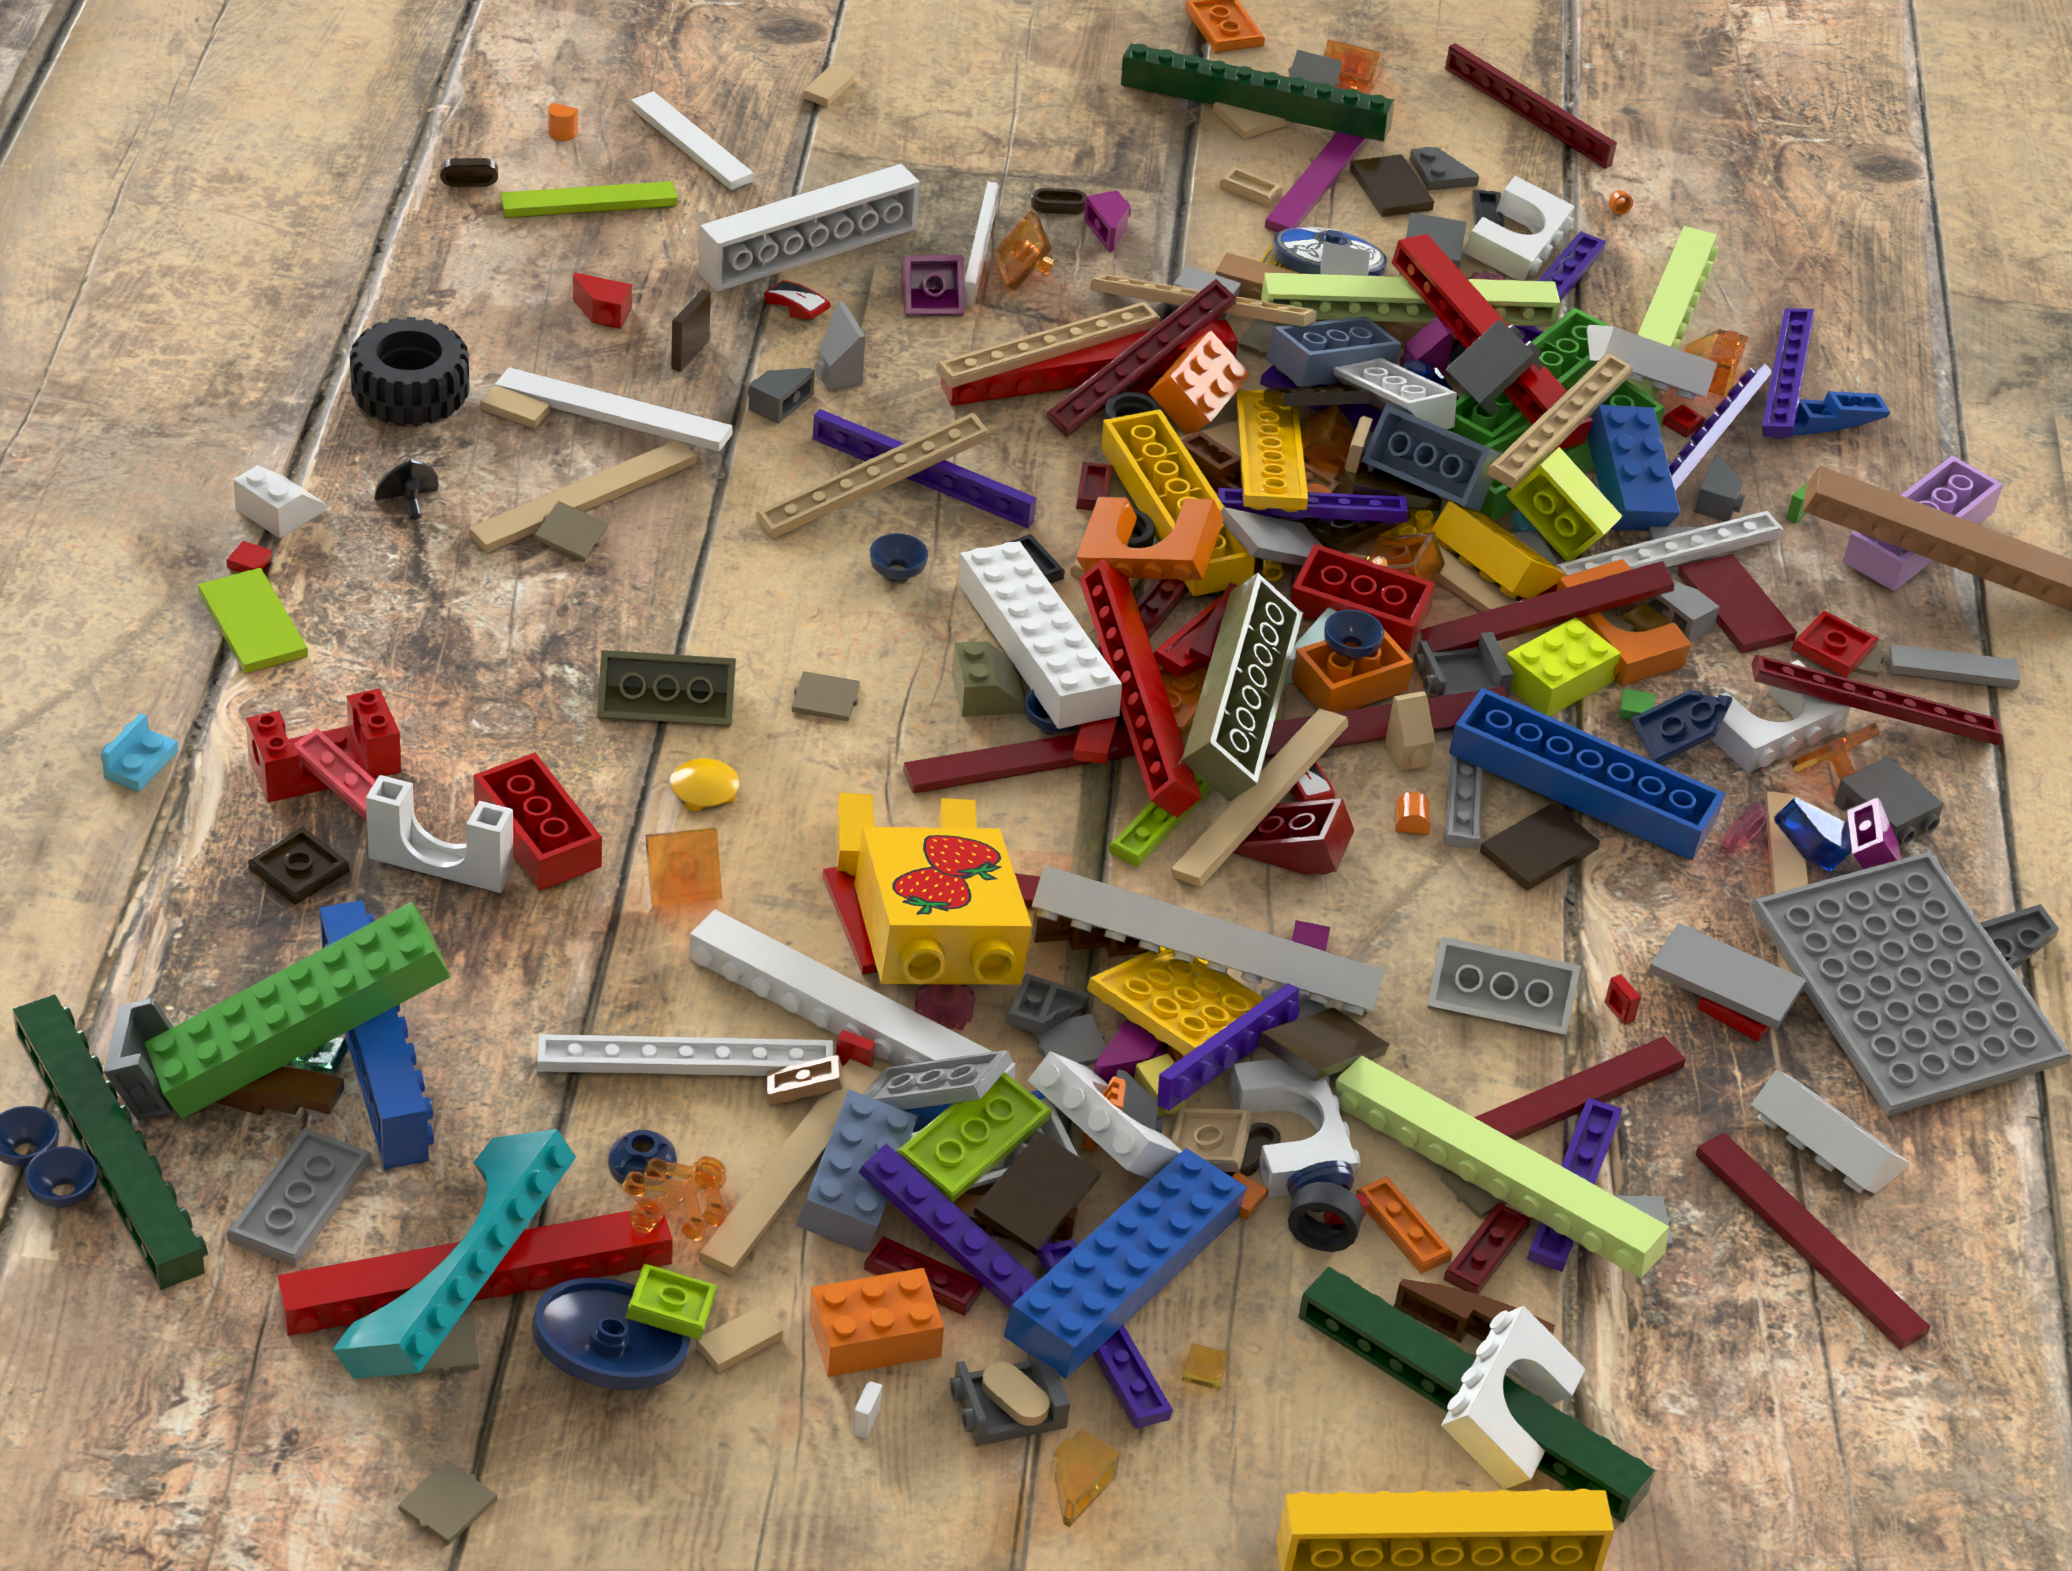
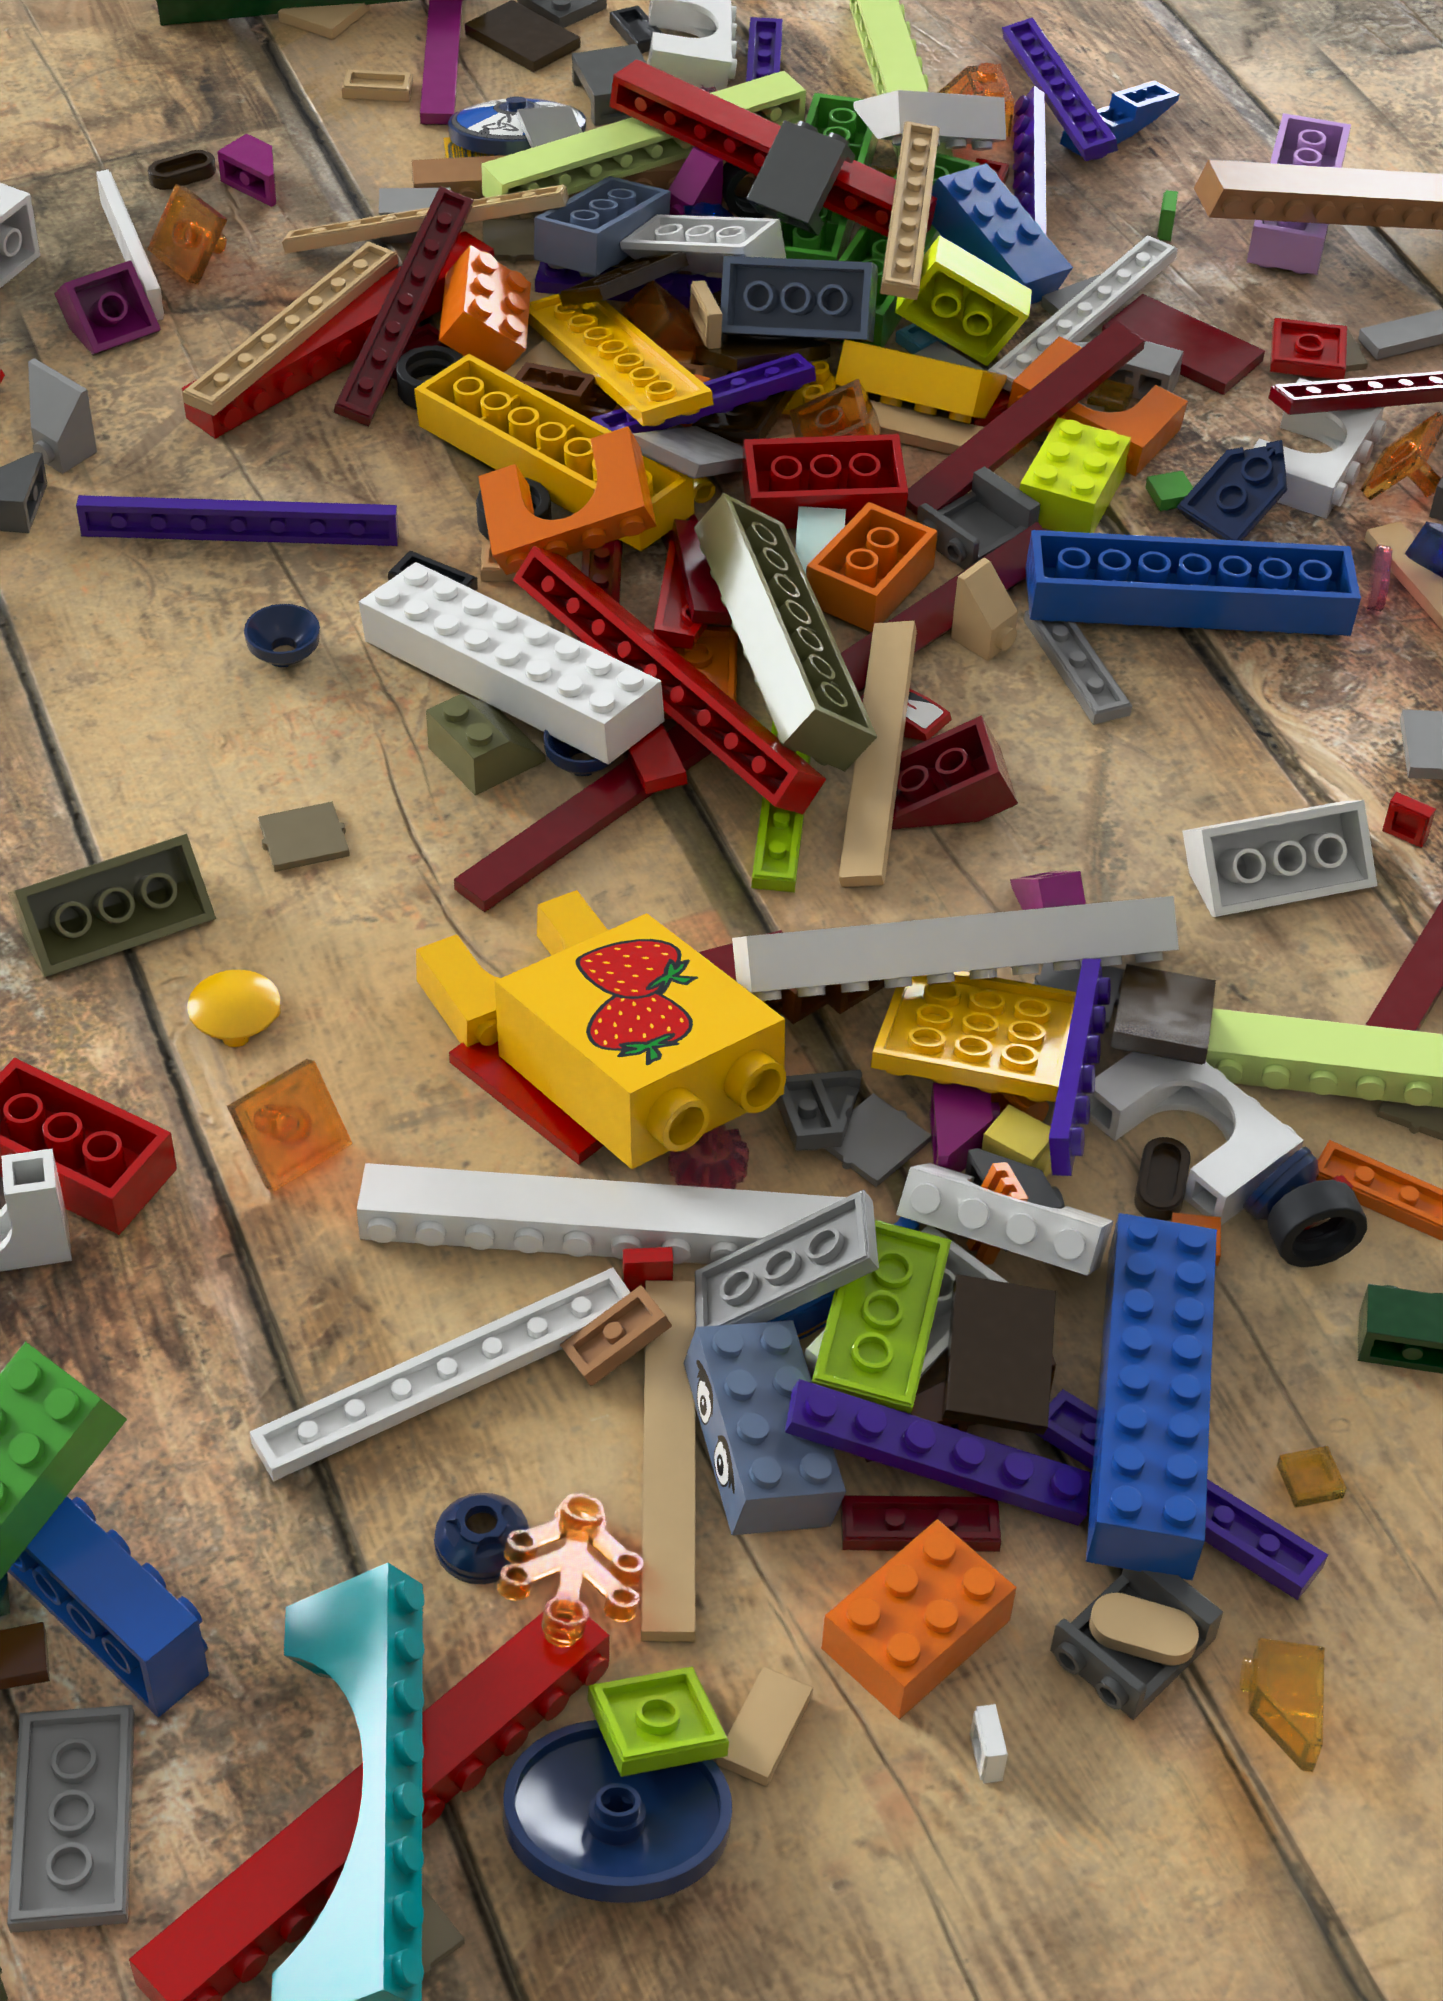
camera: 25 degrees left, 5 degrees up
tan tile [756,412,990,540] -> none
dark red tile [1076,462,1113,511] -> none
tan tile [1171,1108,1253,1172] -> none
dark blue piece [1324,610,1384,660] -> none
orange brick [1395,792,1430,835] -> none
dark brown tile [1480,803,1600,891] -> none
dark grey slope [1694,454,1745,522] -> none

